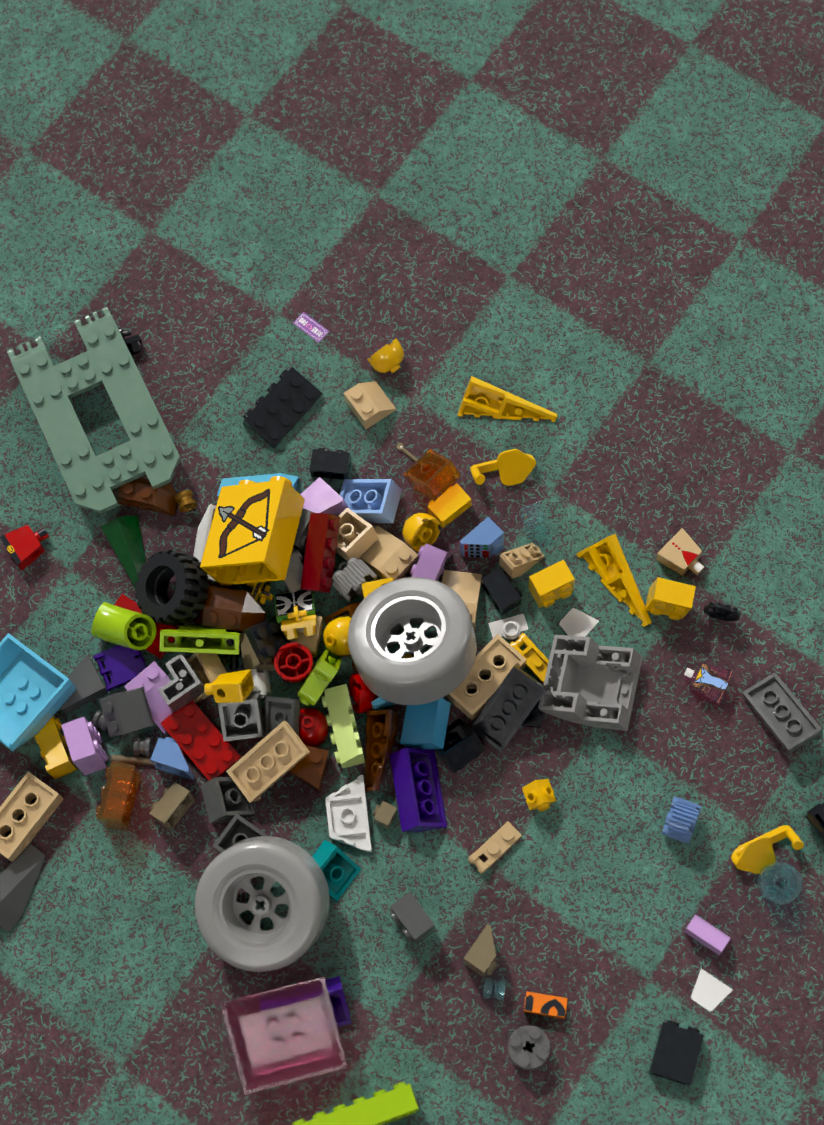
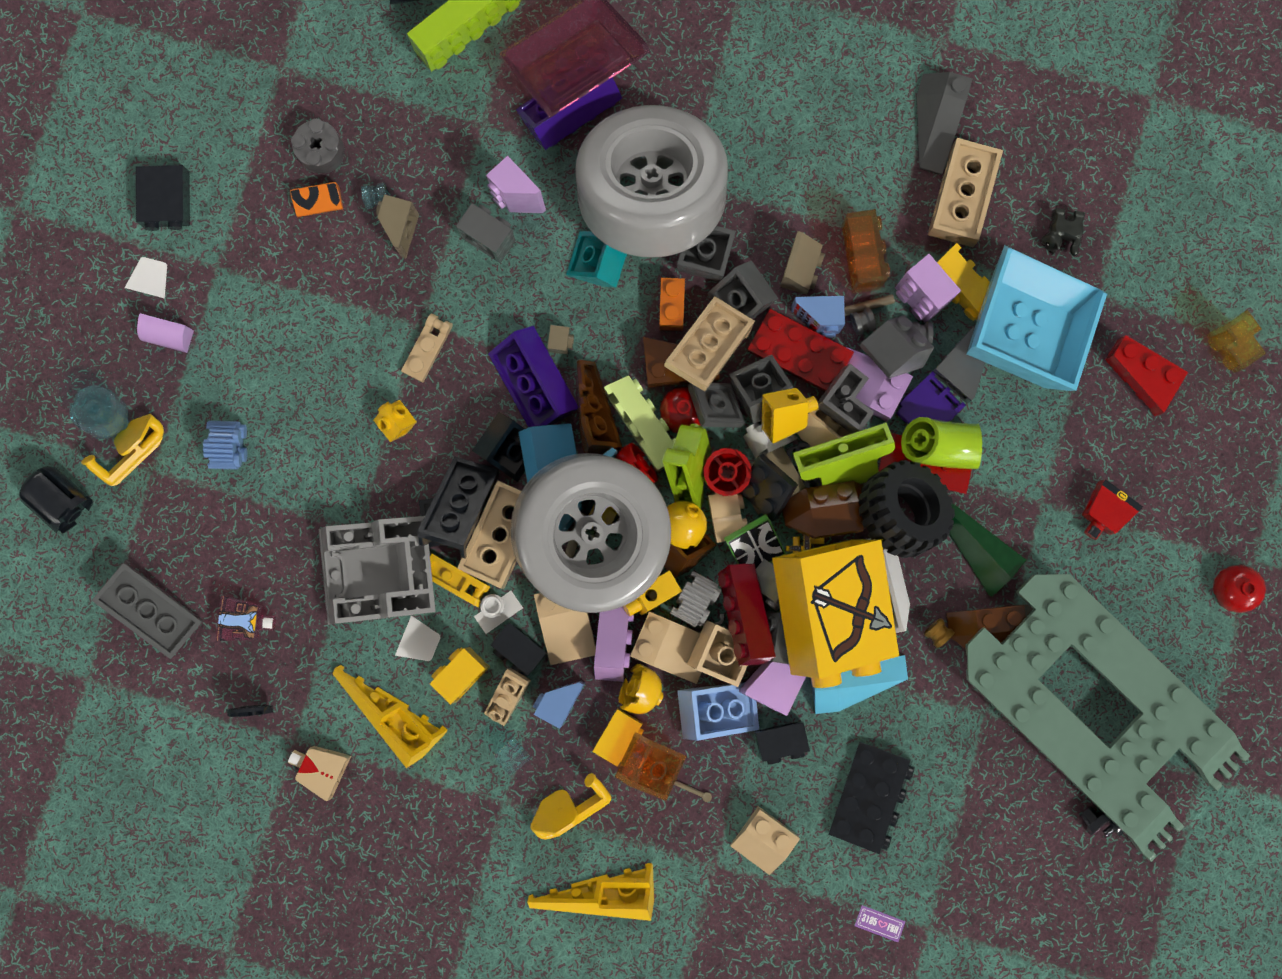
camera: 160 degrees right, 15 degrees up
yellow hips [281,606,317,640] -> none
white wing [325,775,372,852] -> none
yellow cylinder [367,338,404,373] -> none
yellow brick [645,577,696,620] -> none
none -> lavender slope [486,156,546,213]
none -> orange brick [659,278,685,331]

